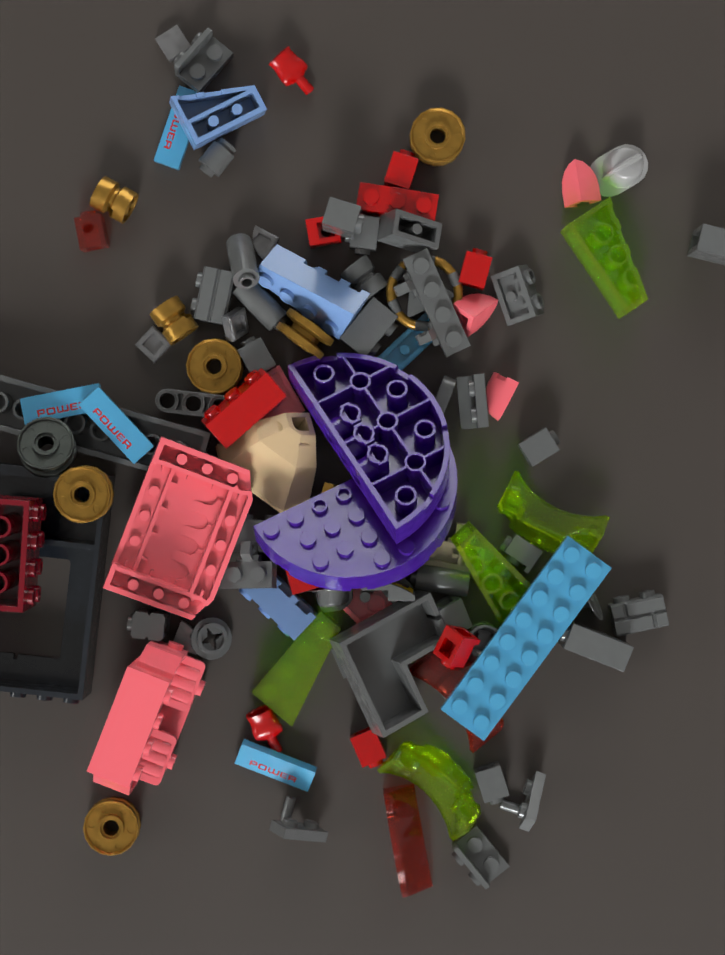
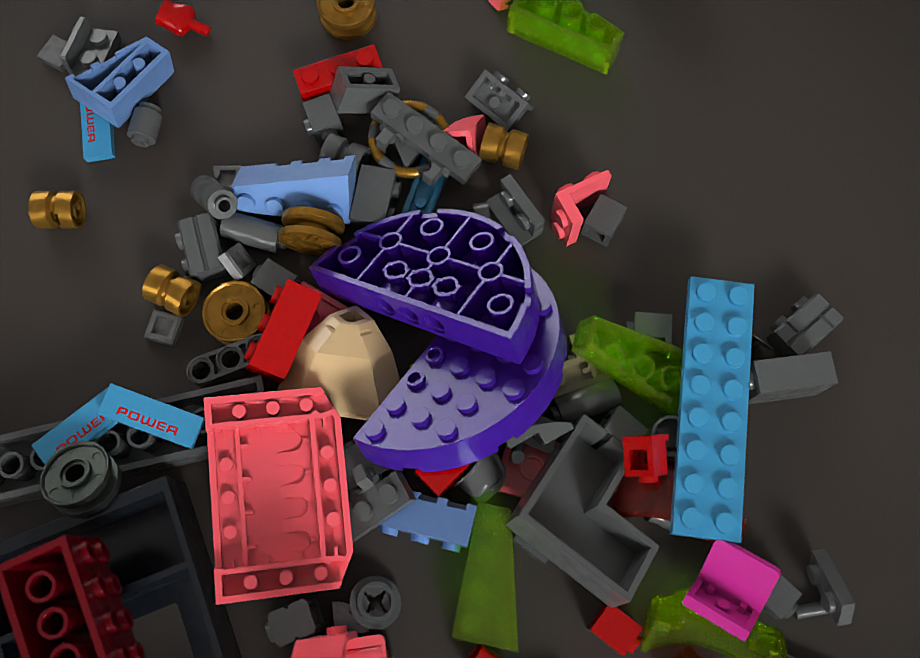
camera: 30 degrees left, 15 degrees down
pearl gold wheel [53,465,114,523] -> none
clear red brick [74,210,110,253] -> none
red brick [305,216,342,249] -> none
dark grey brick [322,197,365,240] -> none
red brick [384,149,419,190] -> none
red brick [458,248,493,291] -> none
coral brick [486,372,519,421] -> none
clear neon green windscreen [497,470,610,553] -> none
none -> pearl gold wheel [479,122,529,170]
none -> coral bracket [550,170,612,247]
none -> dark pink bracket [682,540,781,642]

